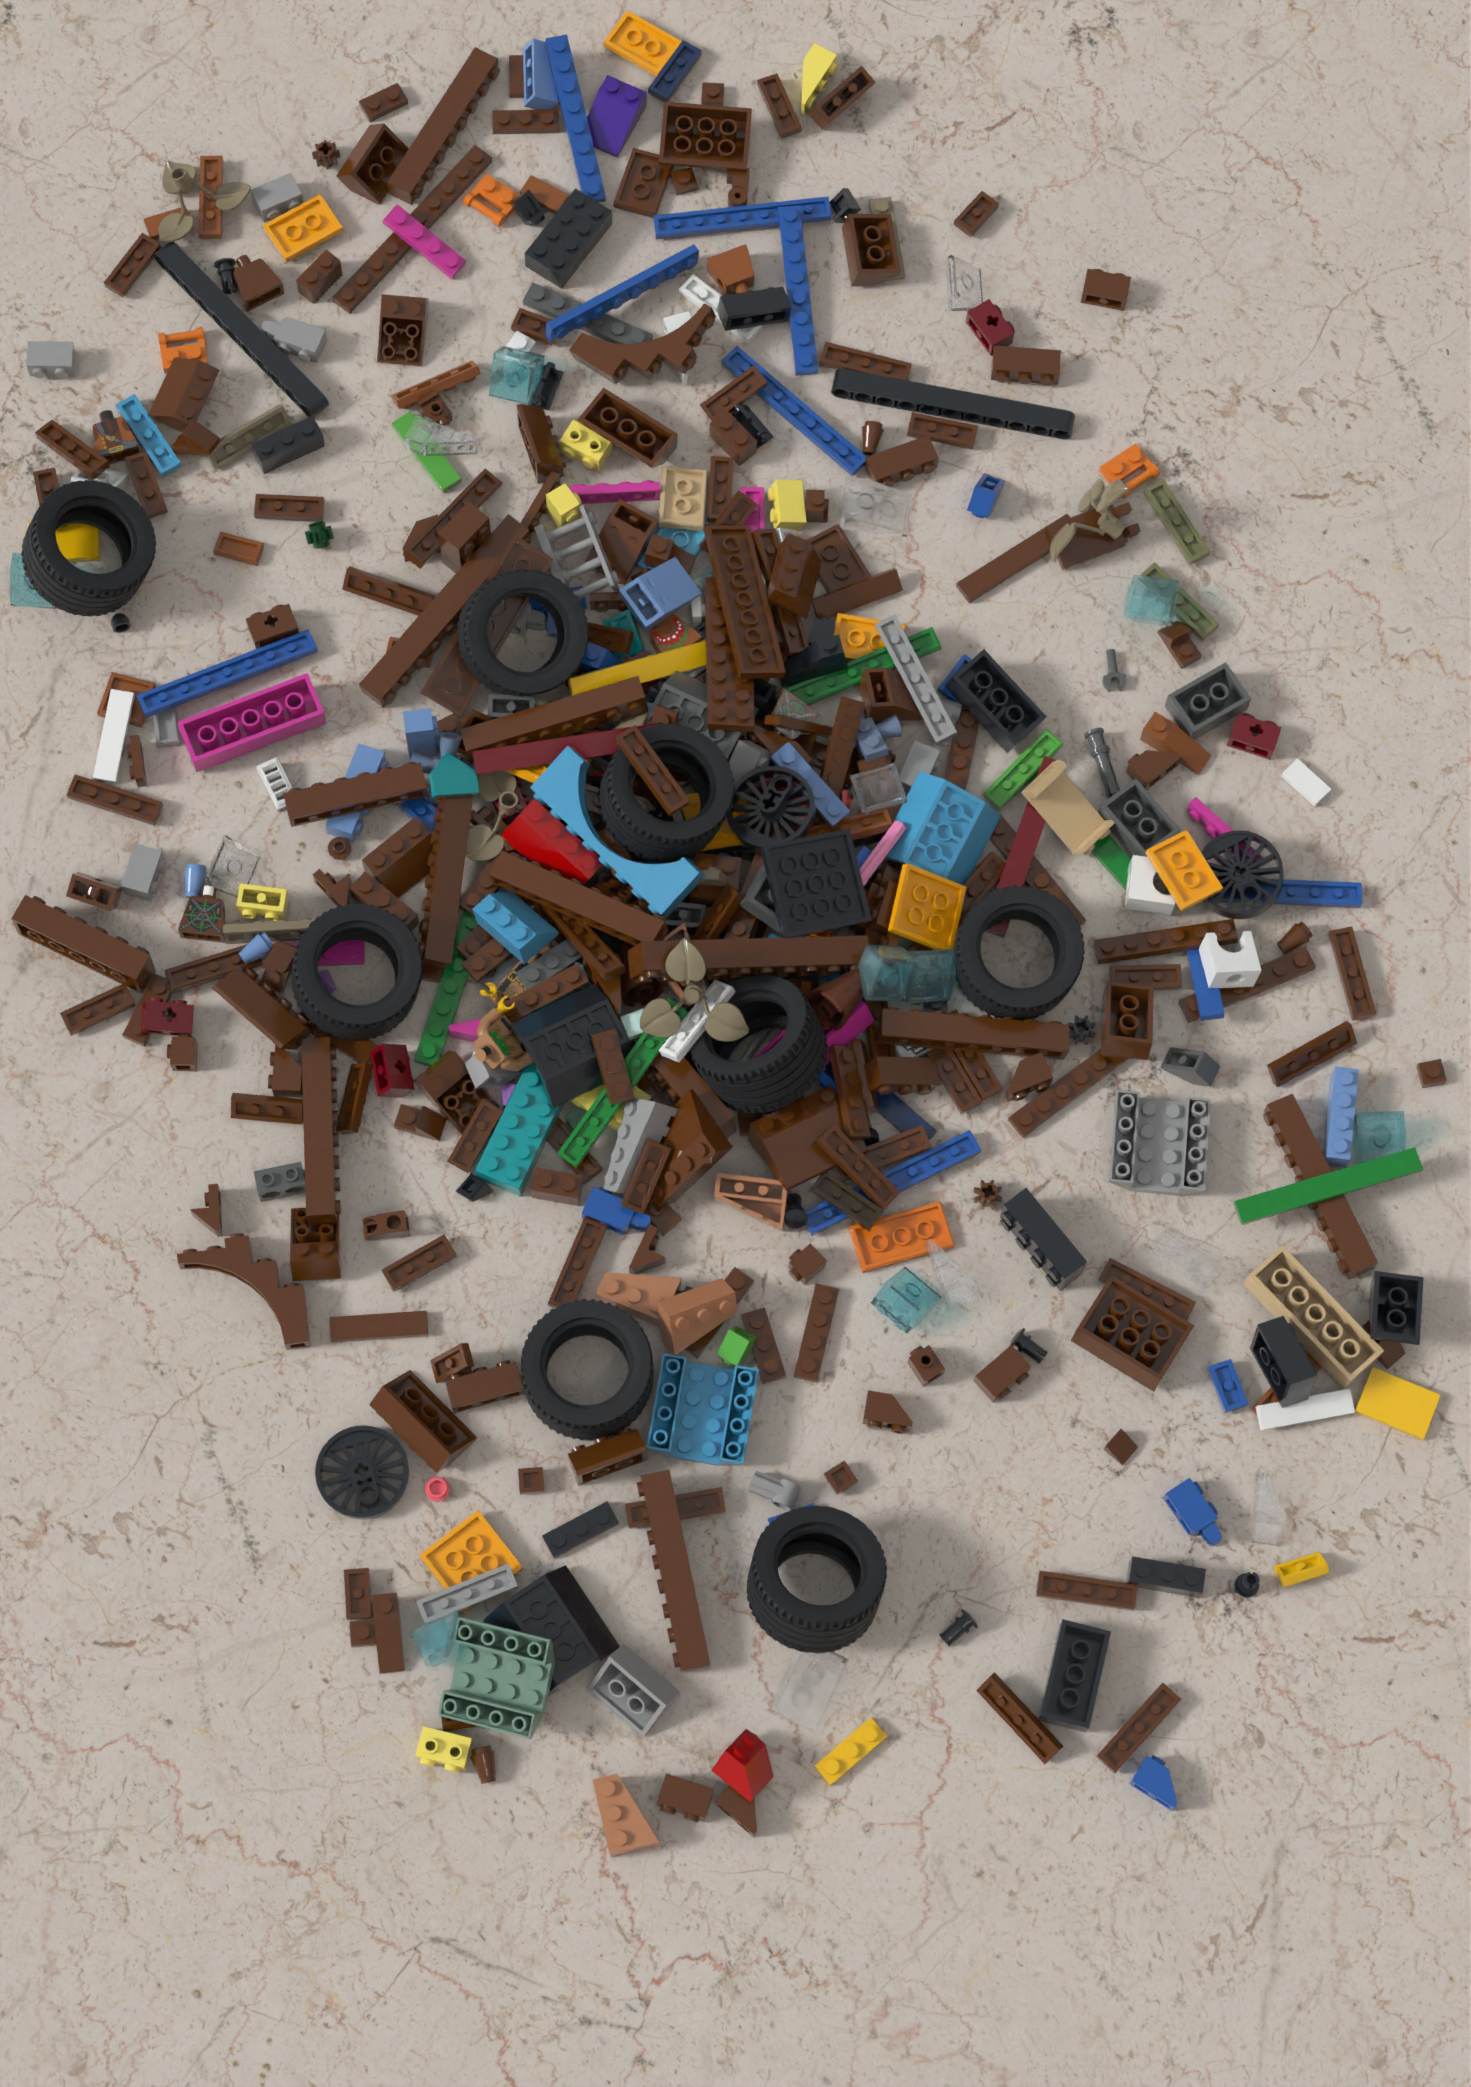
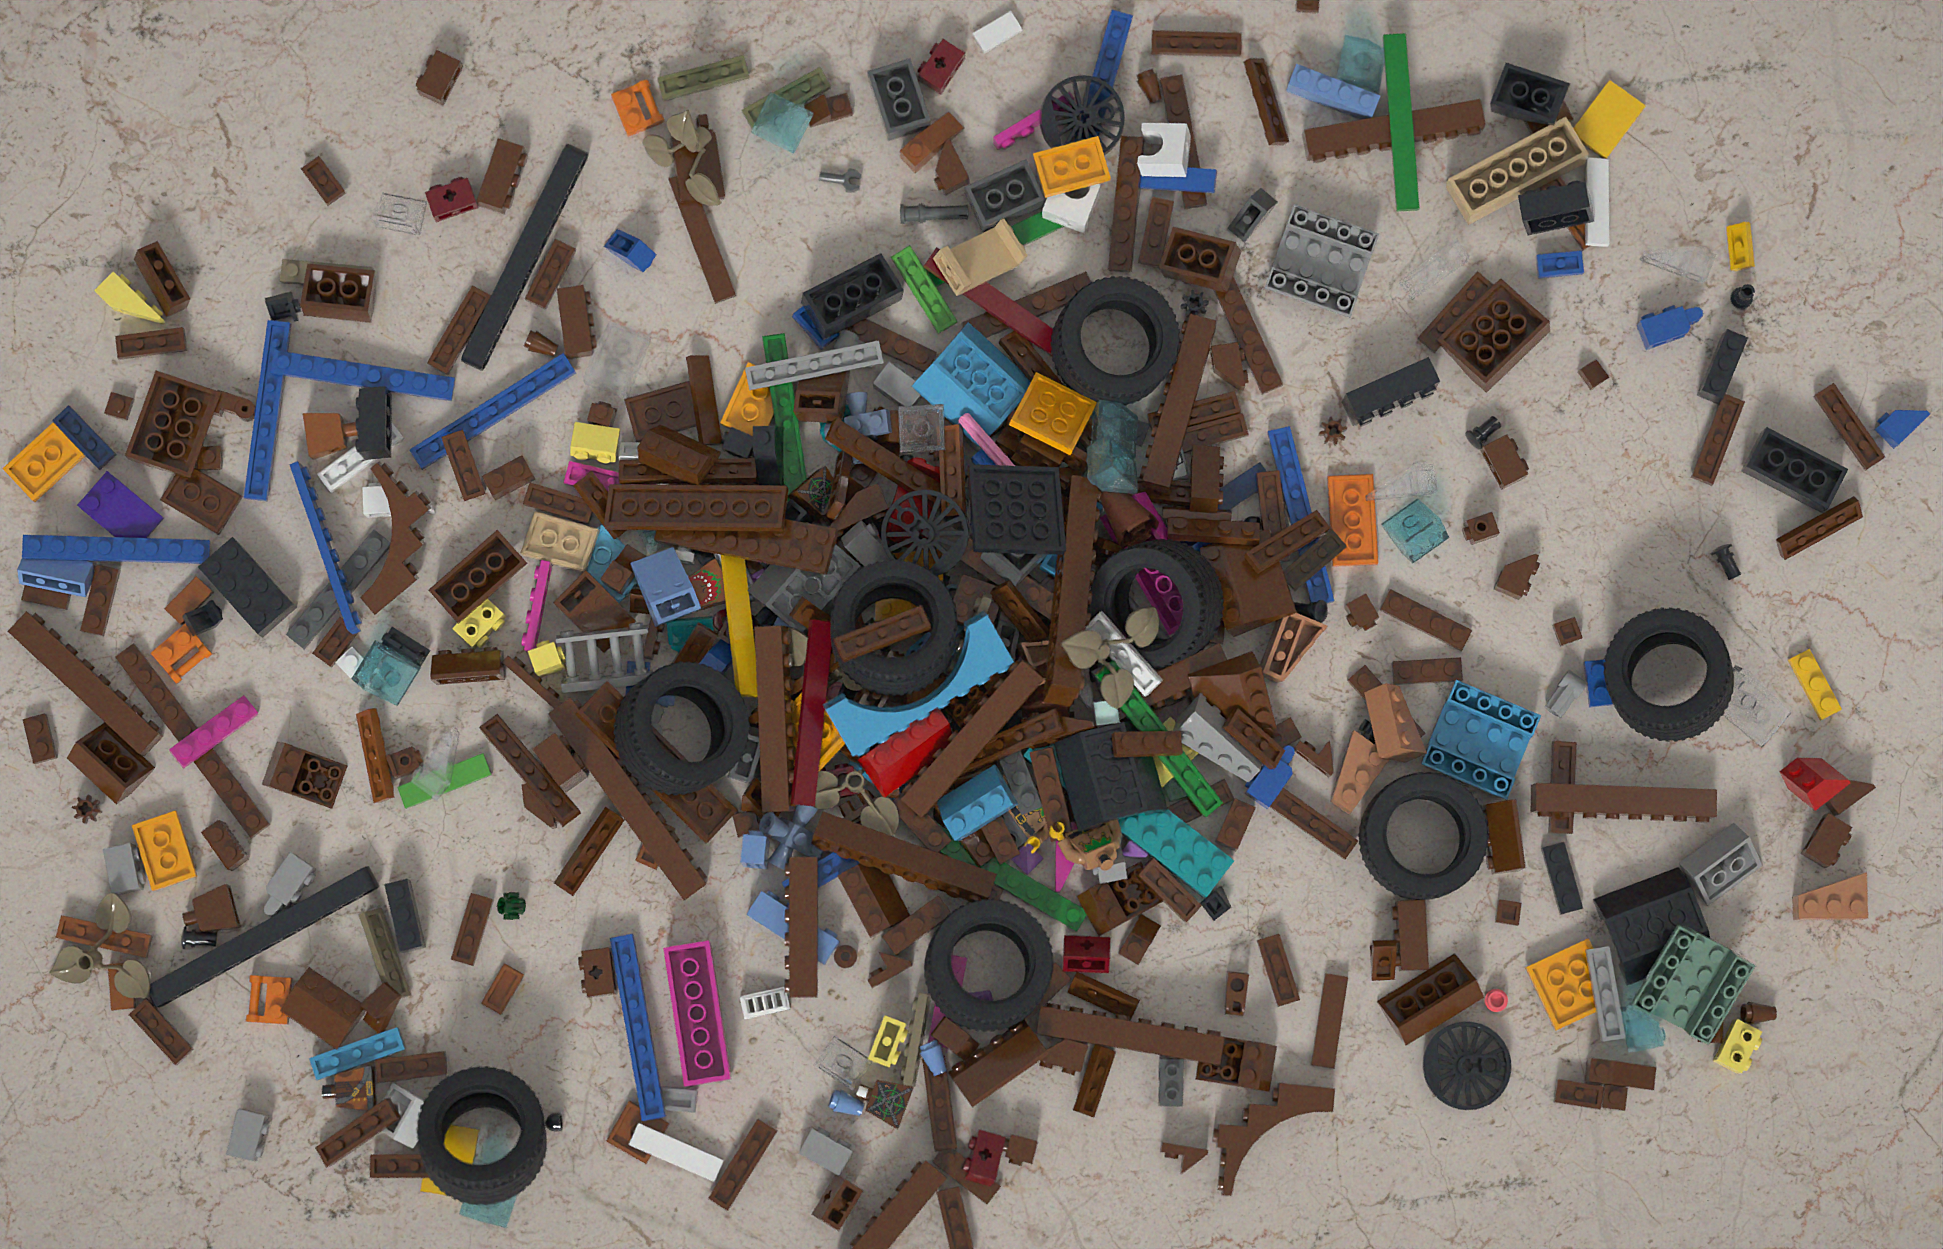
camera: 75 degrees left, 10 degrees up
reddish brown plate [127,735,147,787] -> none
teal slope [428,752,480,798] -> none
bright green brick [717,1326,757,1367] -> none
black hinge [731,403,774,450] -> none
medium blue plate [770,742,850,828] -> none
none -> medium lavender slope [1011,844,1043,875]

